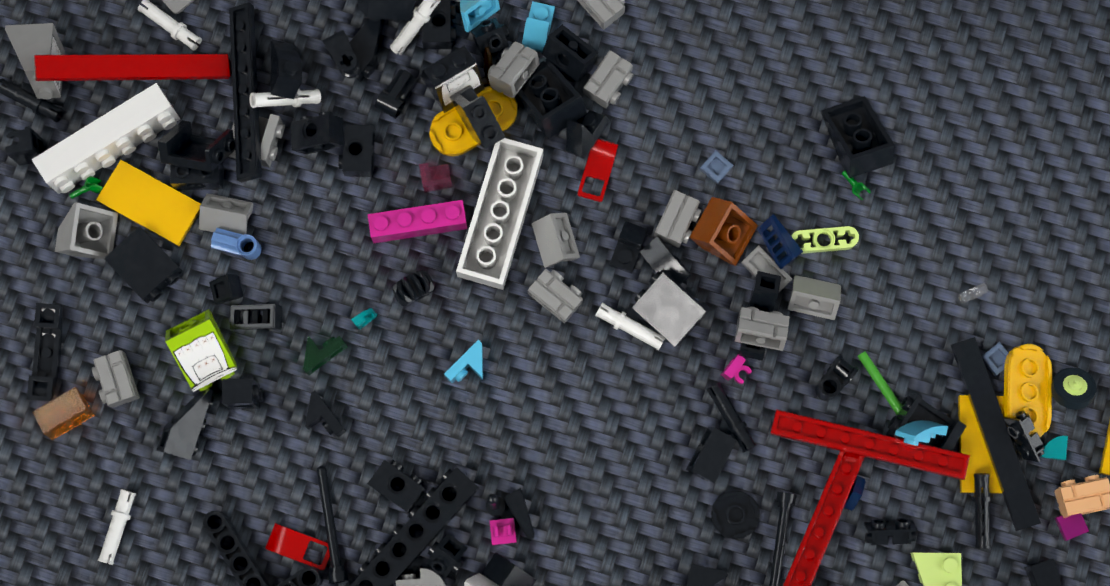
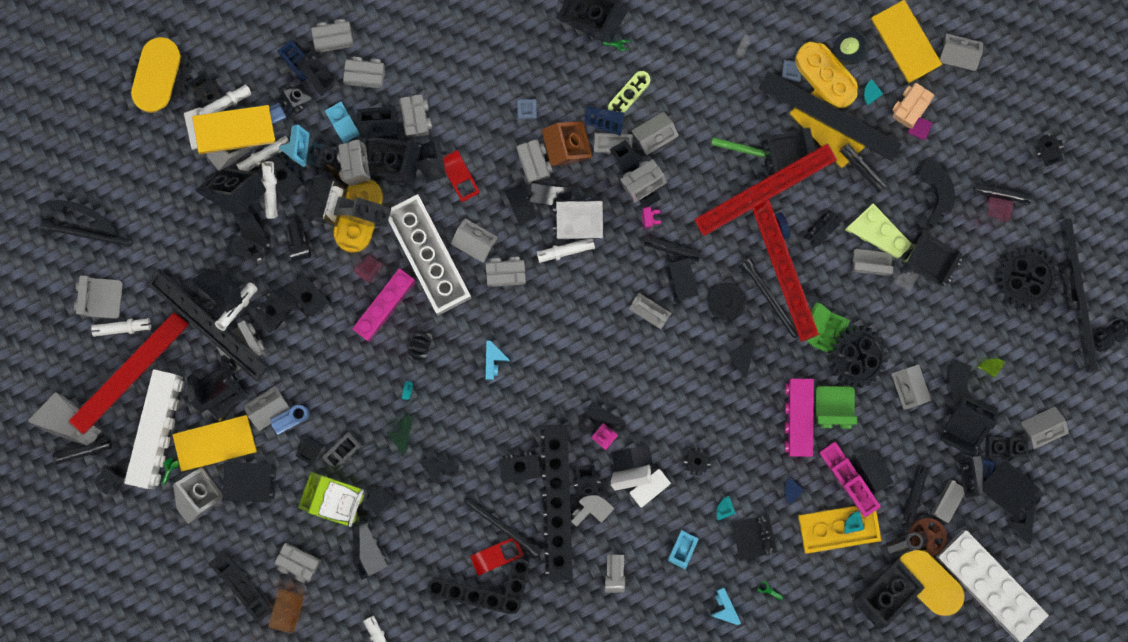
camera: 40 degrees left, 5 degrees up
black piece [815,354,859,401] -> none
medium azure slope [895,420,948,446] -> none
black hinge [1004,410,1045,462] -> none
none -> light grey hinge [629,293,671,329]

